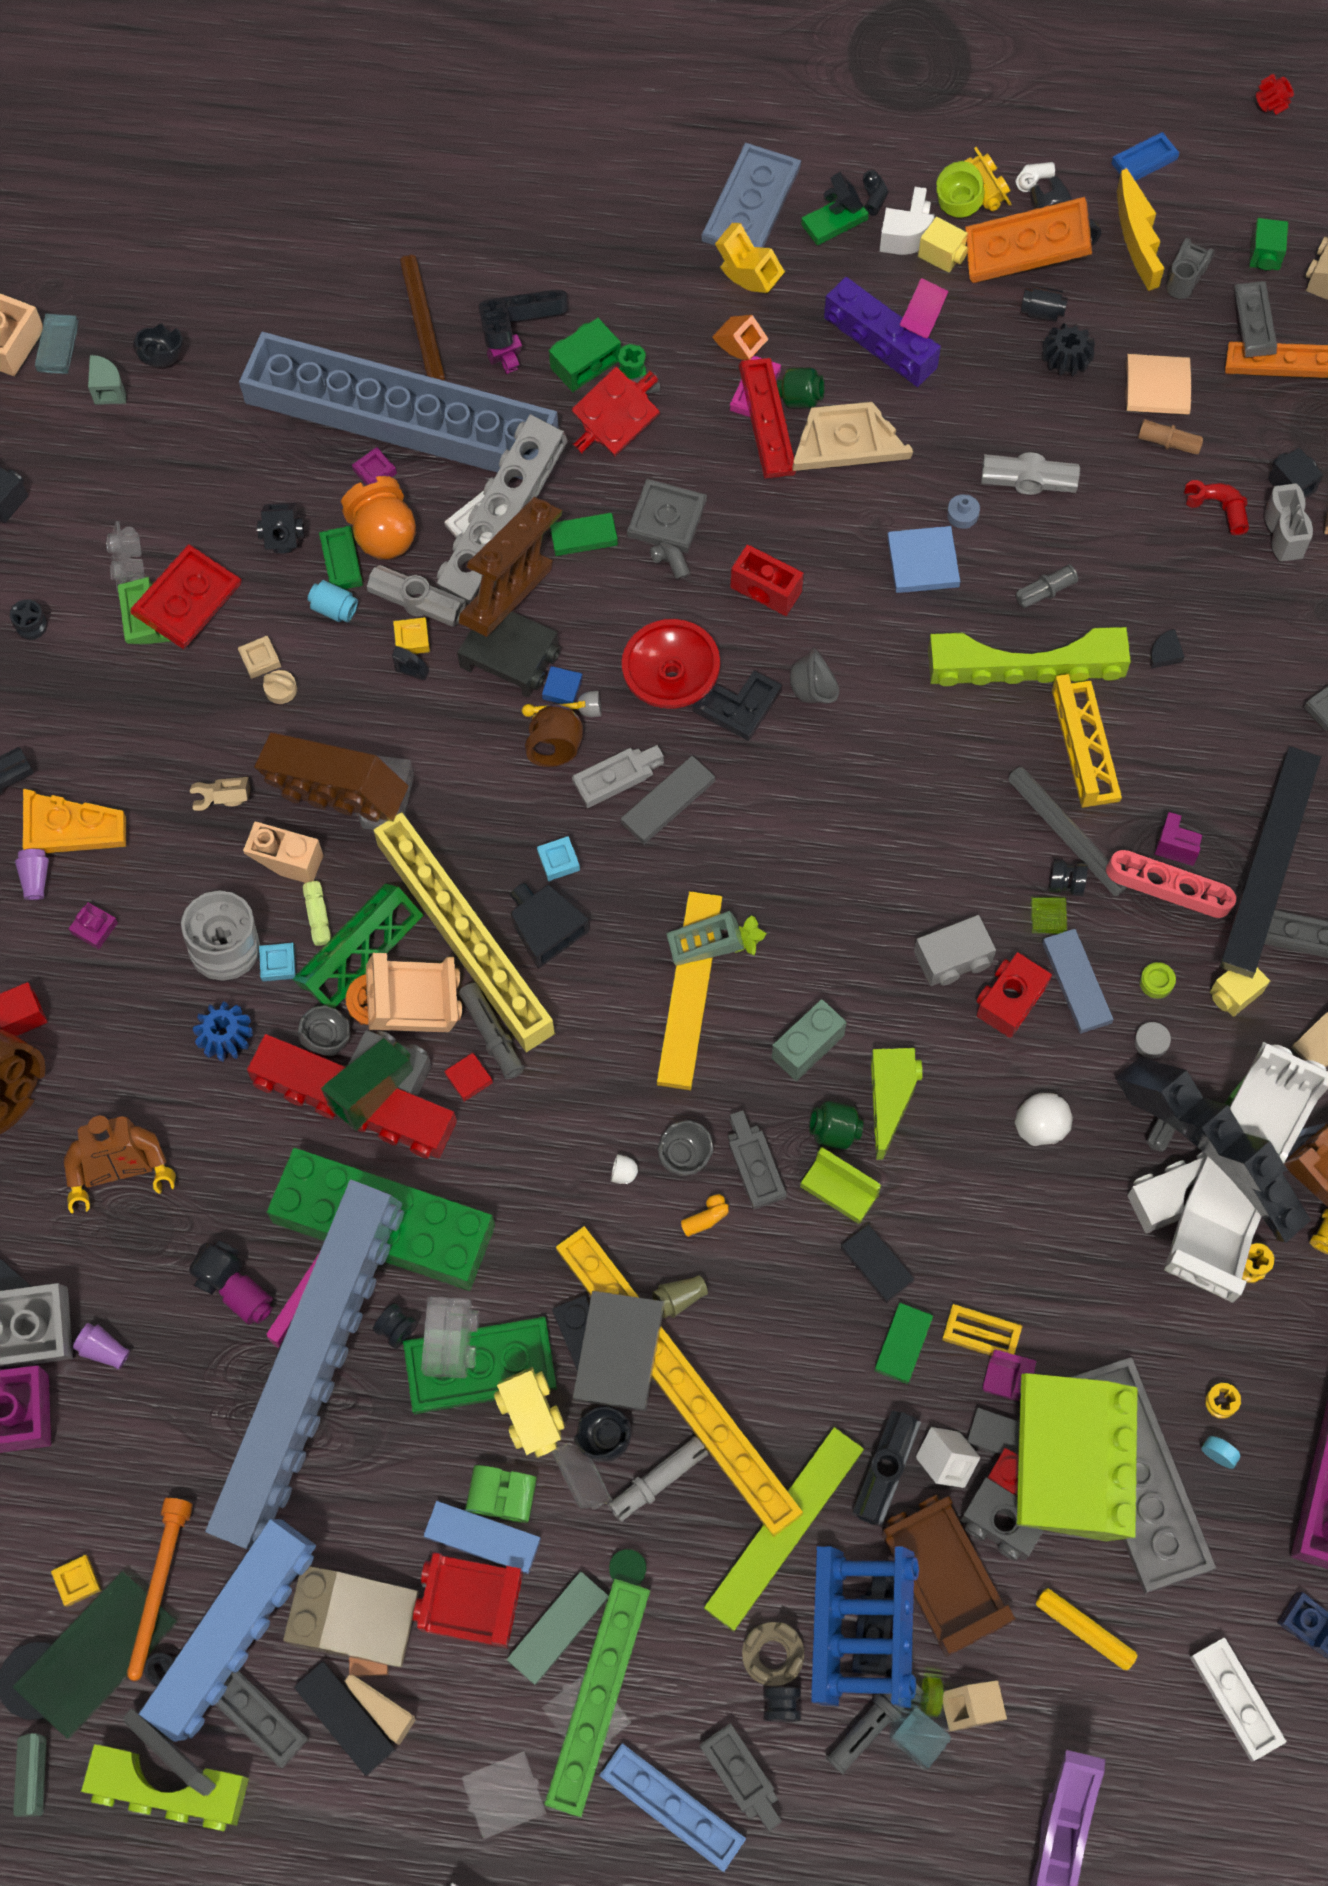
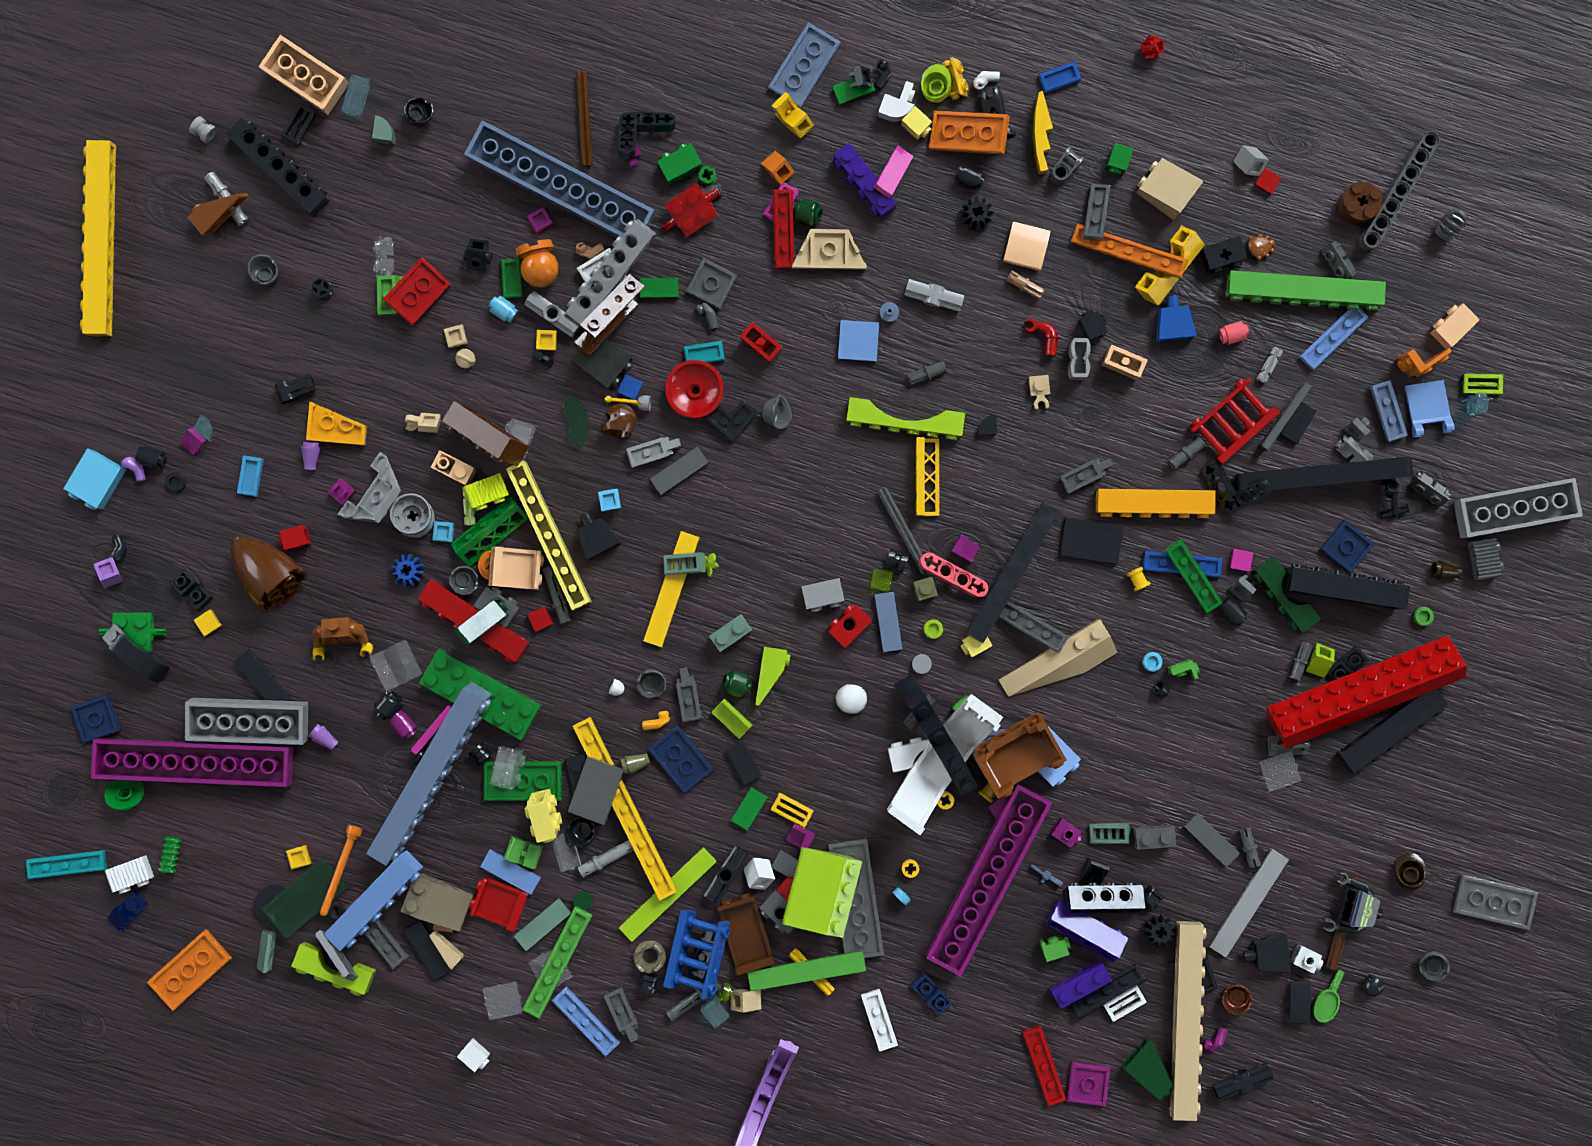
camera: 10 degrees right, 20 degrees up
none -> light grey wing [338,452,401,523]
none -> clear slope [369,639,422,692]
none -> neon yellow brick [462,473,509,511]
none -> clear green tile [561,395,589,448]
none -> medium nougat arm [576,242,605,259]
none -> dark blue tile [648,724,714,794]
none -> teal tile [684,341,725,363]
none -> bright green tile [747,950,866,991]
none -> olive brick [912,577,938,601]
none -> tan plate [1028,375,1050,410]

